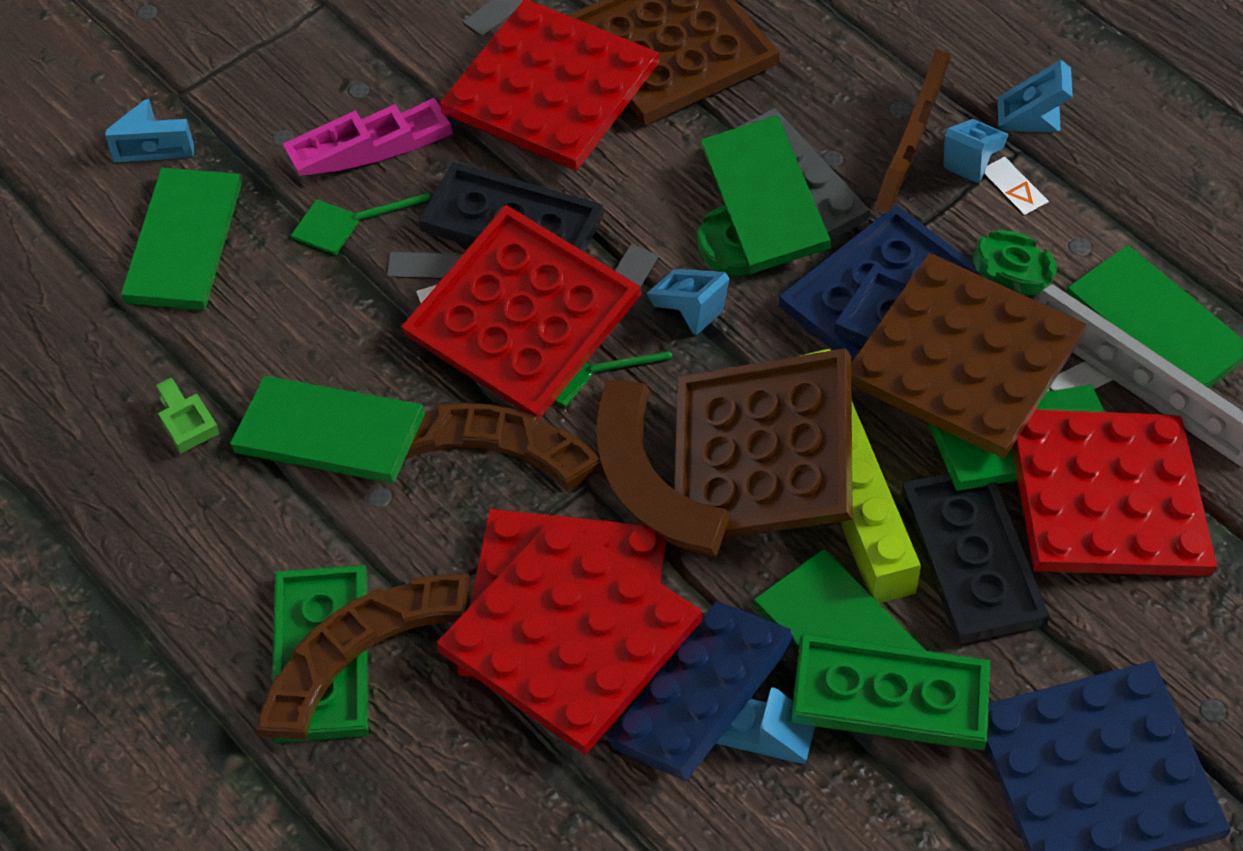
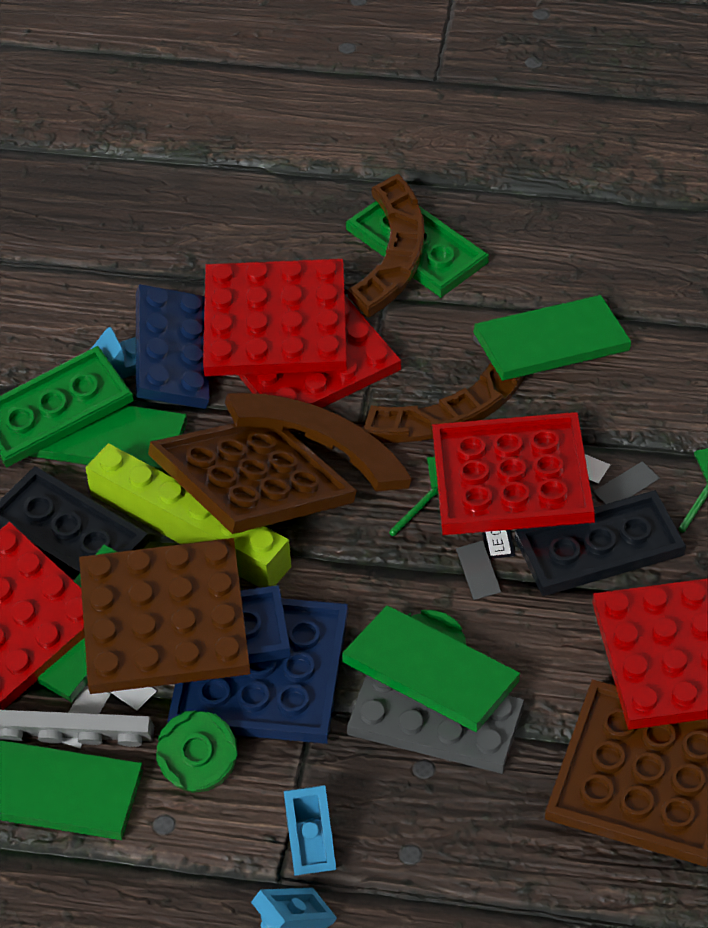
camera: 140 degrees right, 5 degrees down
bright green plate [156,378,219,454] -> none
dark azure slope [647,269,729,335] -> none
reddish brown tile [874,49,952,213] -> none
white sticker [984,157,1049,215] -> none

